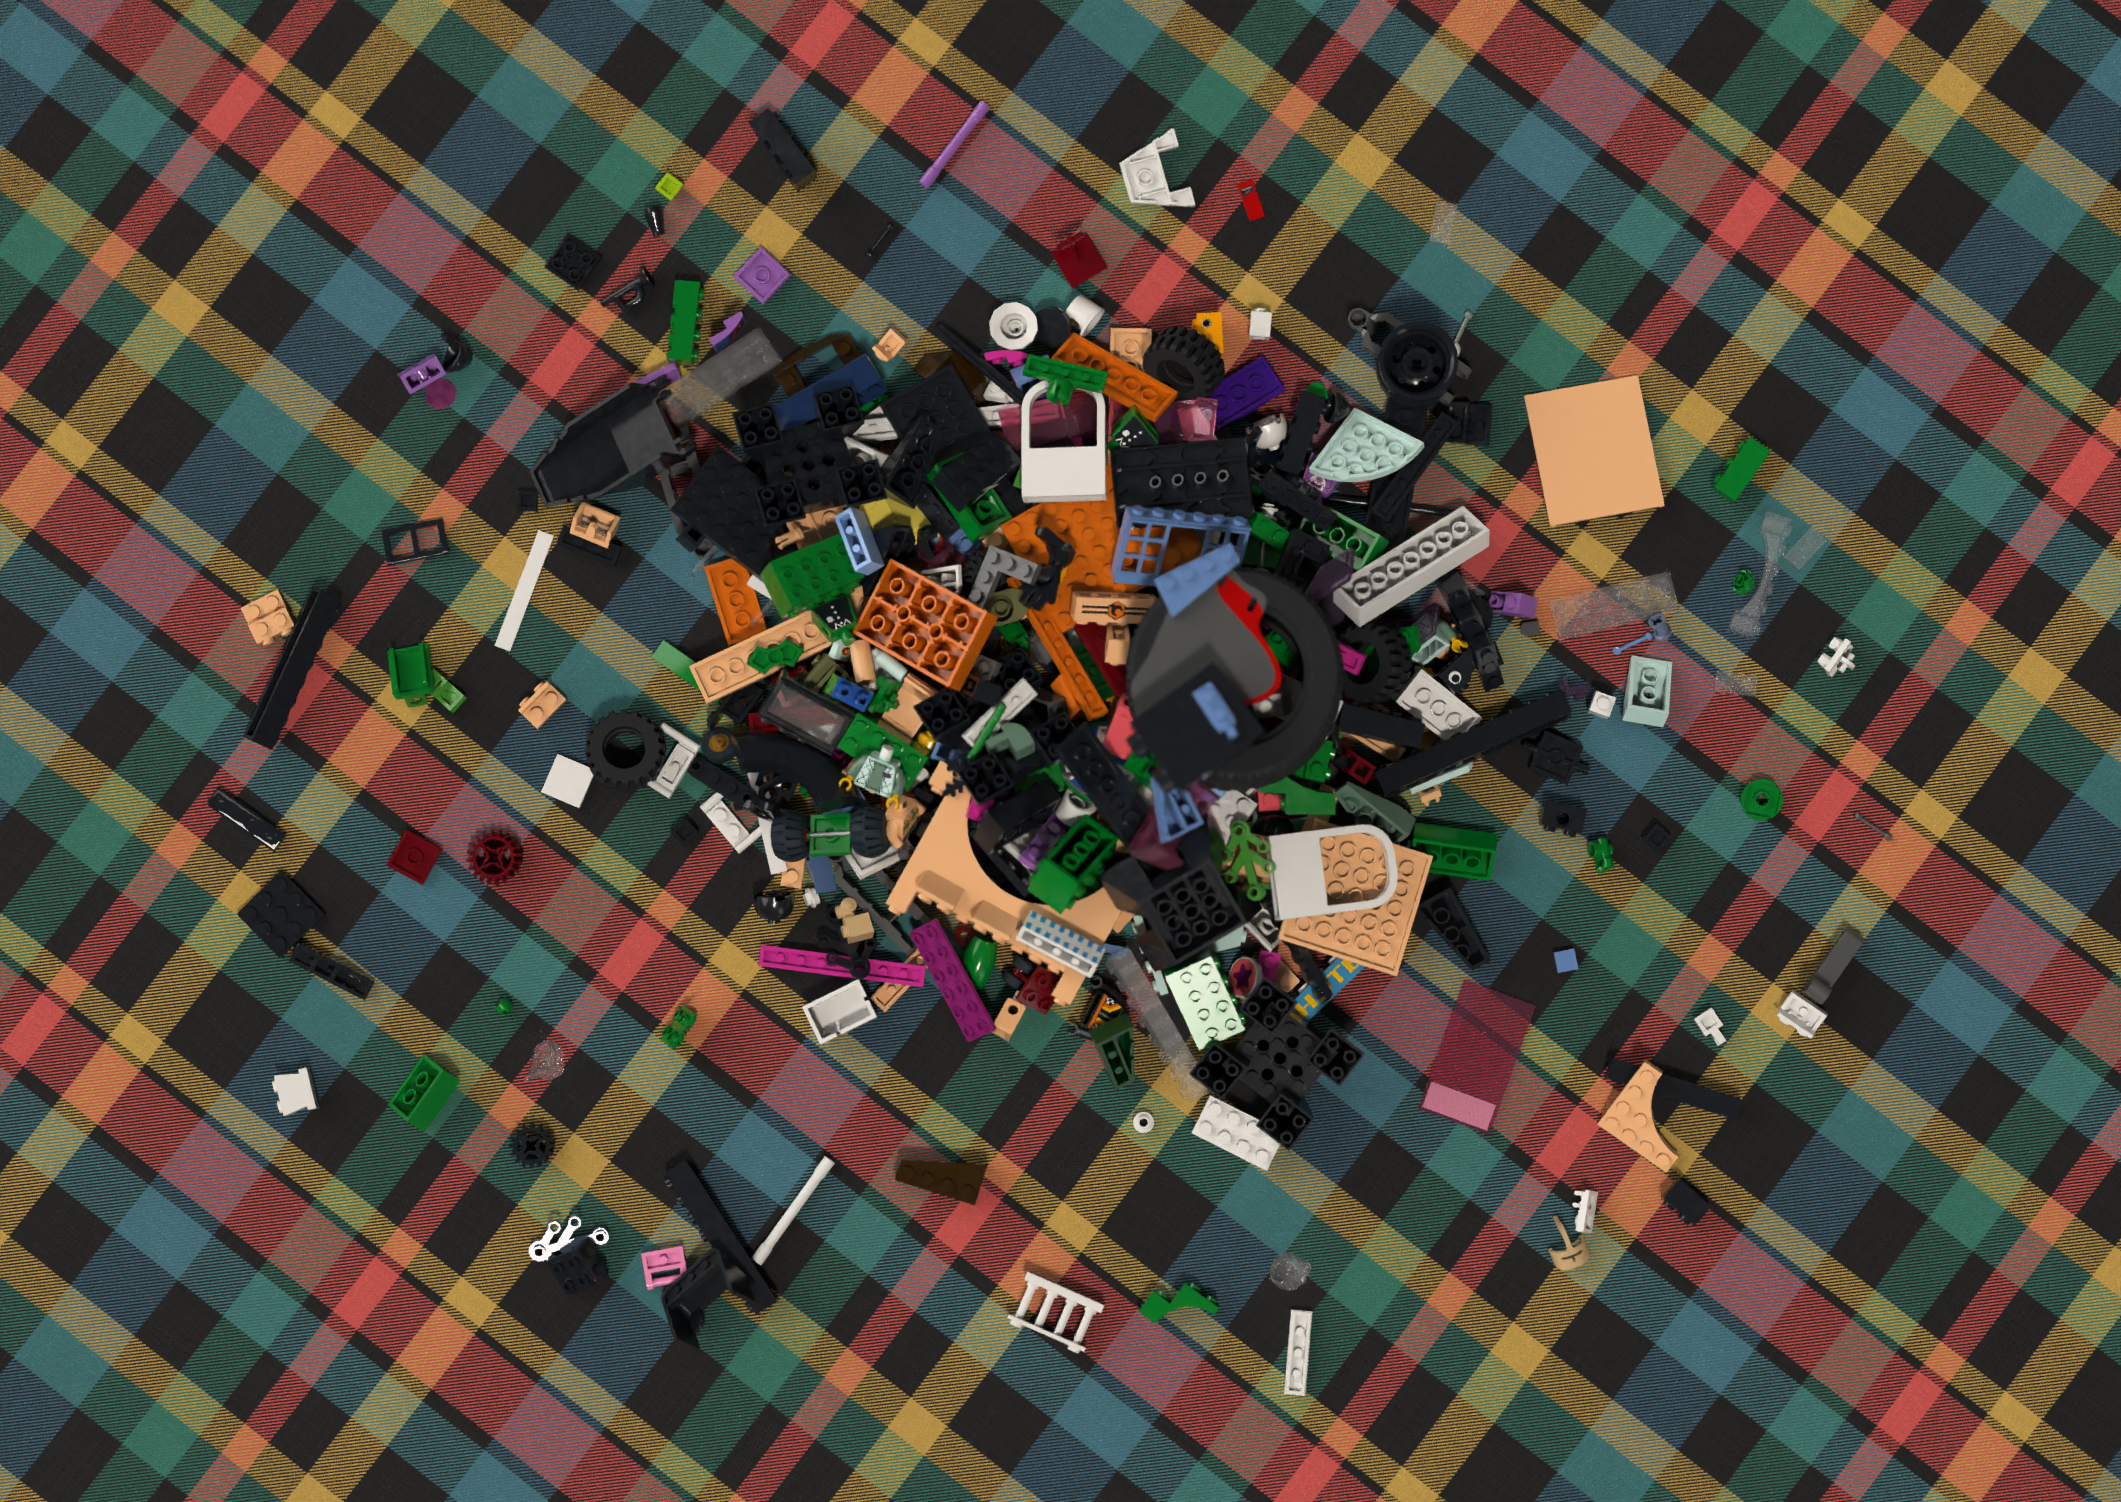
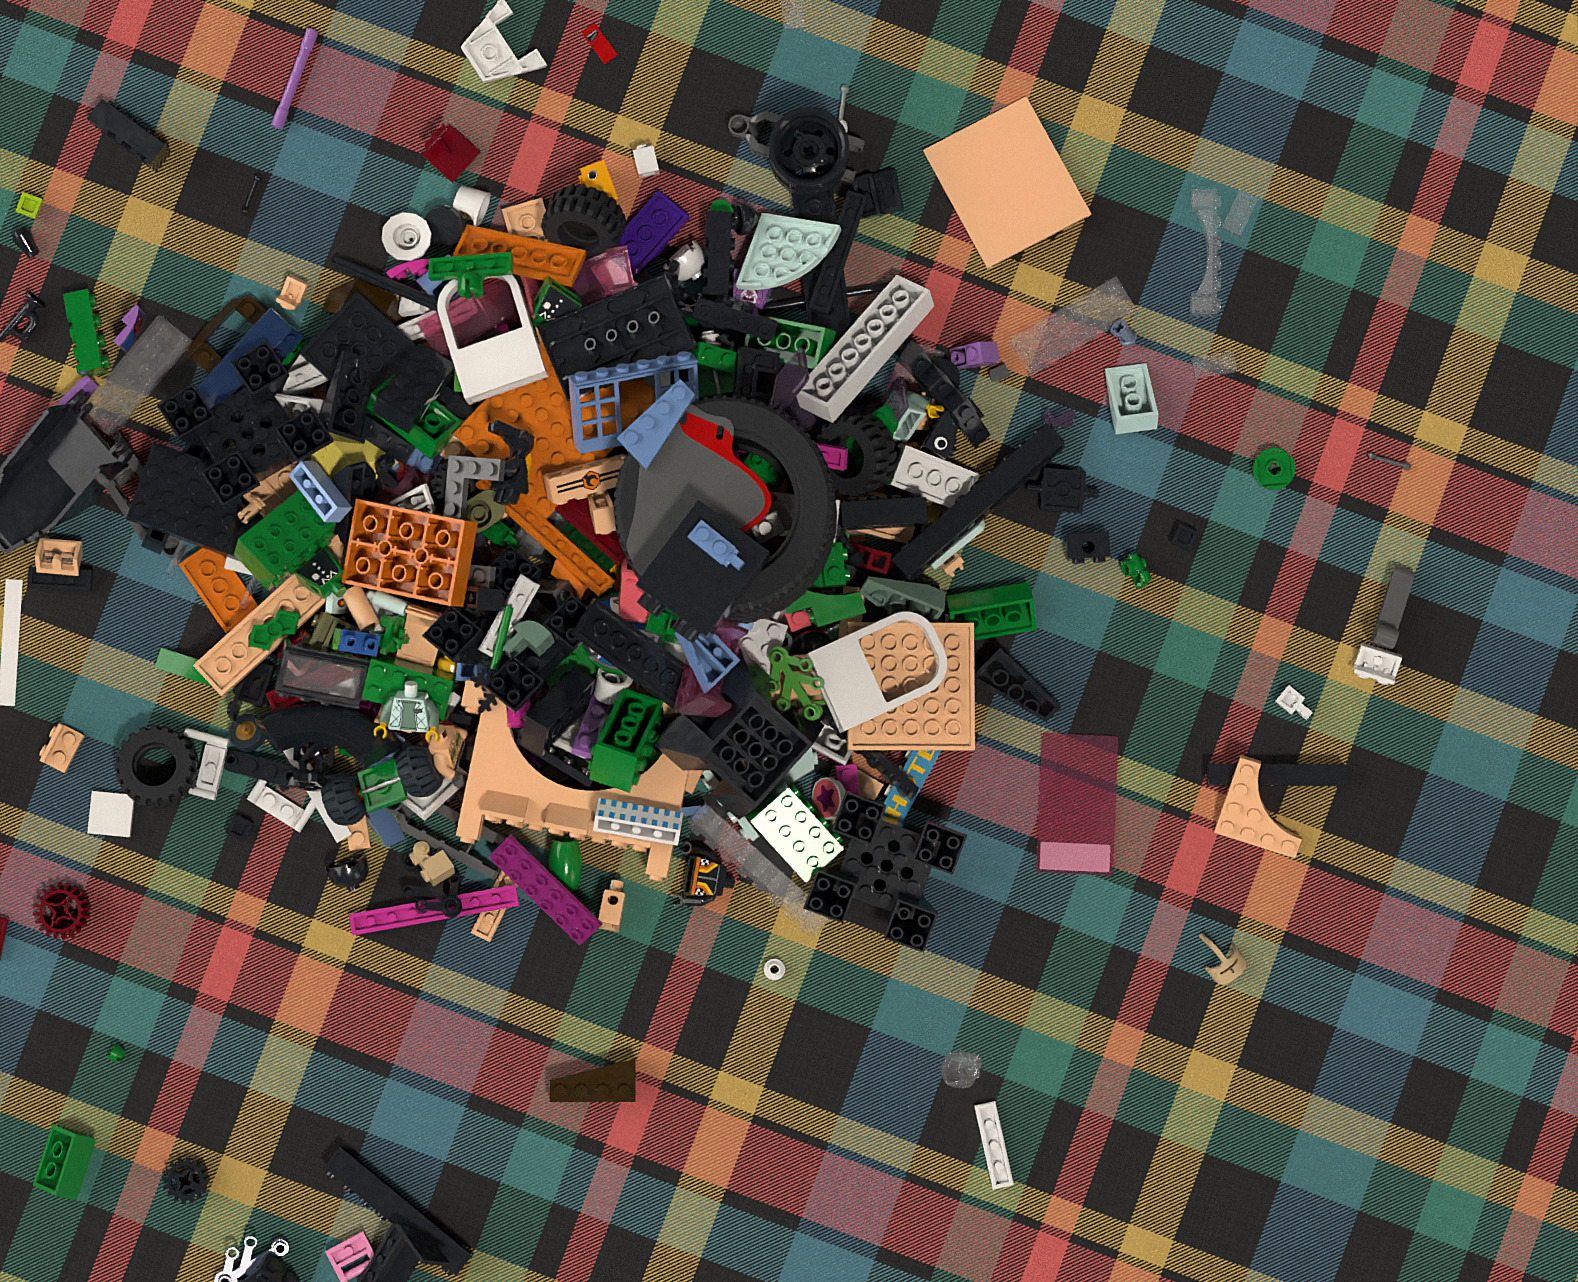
camera: 20 degrees left, 0 degrees up
clear hair [524,1039,564,1082] -> none
green hinge [661,1005,698,1049] -> none
medium lavender tile [733,247,792,305] -> none
white piece [751,1156,835,1265] -> none
white piece [802,979,878,1045] -> none
white plate [803,888,820,908] -> none
clear red plate [954,926,975,946] -> none
dark red plate [1001,954,1061,1015] -> none
white fence [1007,1271,1104,1354] -> none
dark green wedge [1089,1013,1135,1090] -> none
green arch [1138,1282,1219,1324] -> none
white brick [1191,1096,1280,1171] -> none
medium blue tile [1553,949,1578,973] -> none
white plate [1573,1190,1598,1233] -> none
white brick [1587,691,1616,719] -> none
medium blue hinge [1613,632,1653,655] -> none
black brick [1661,1178,1711,1225] -> none
green brick [1712,437,1771,504] -> none
green plate [1732,570,1755,594] -> none
white hips [1818,637,1855,677] -> none

